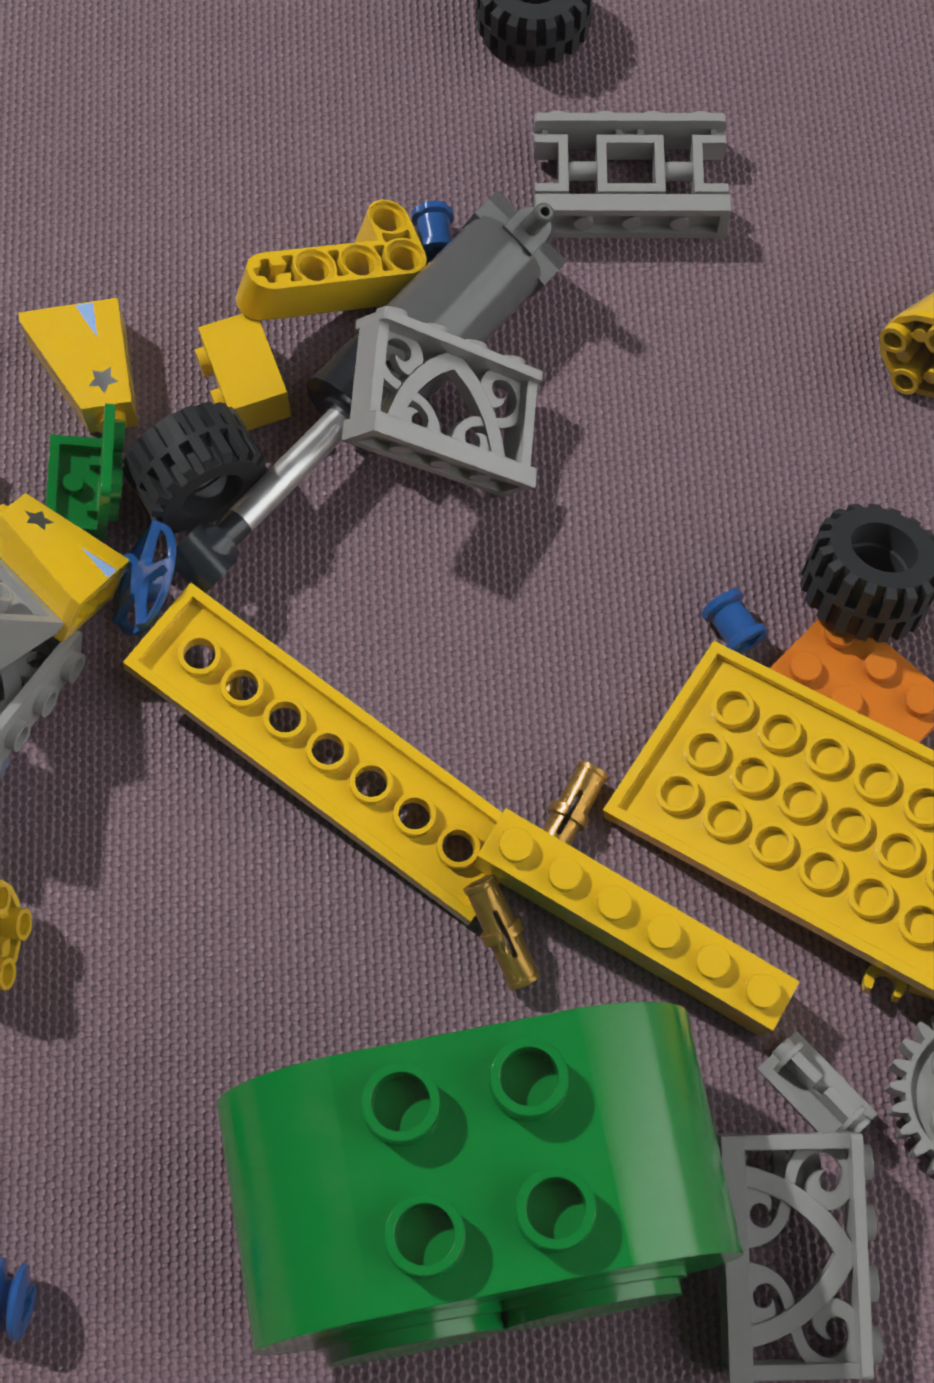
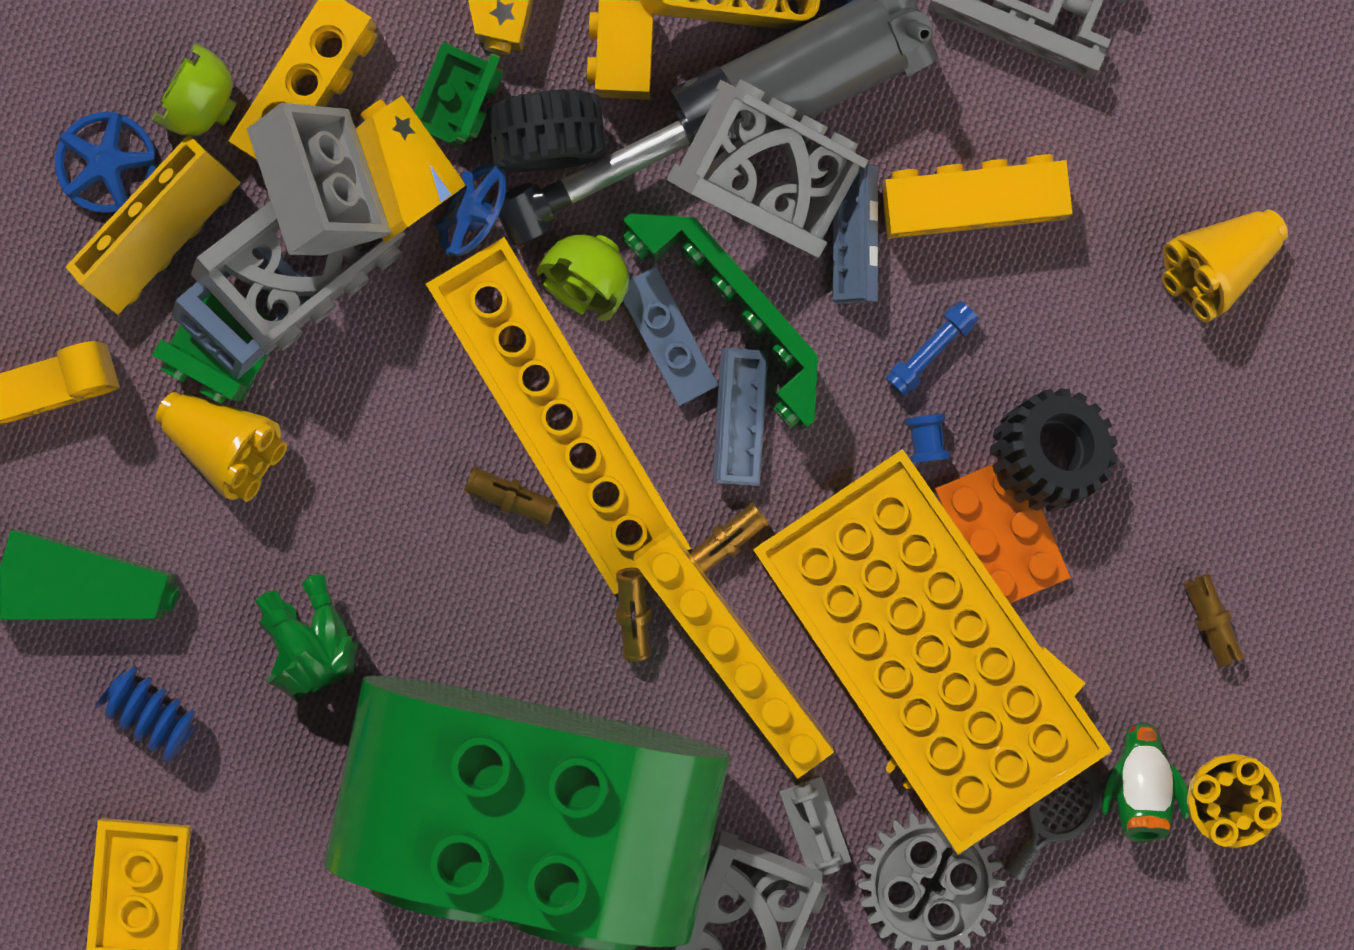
camera: 20 degrees right, 20 degrees up
none -> green piece [255,574,358,702]
none -> pearl gold pin [464,466,557,527]
none -> lime cylinder [536,234,629,321]
none -> green slope [623,214,818,430]
none -> sand blue plate [623,267,719,407]
none -> sand blue plate [712,348,769,486]
none -> sand blue plate [833,165,878,304]
none -> yellow brick [882,154,1073,239]
none -> blue bar [885,301,979,397]

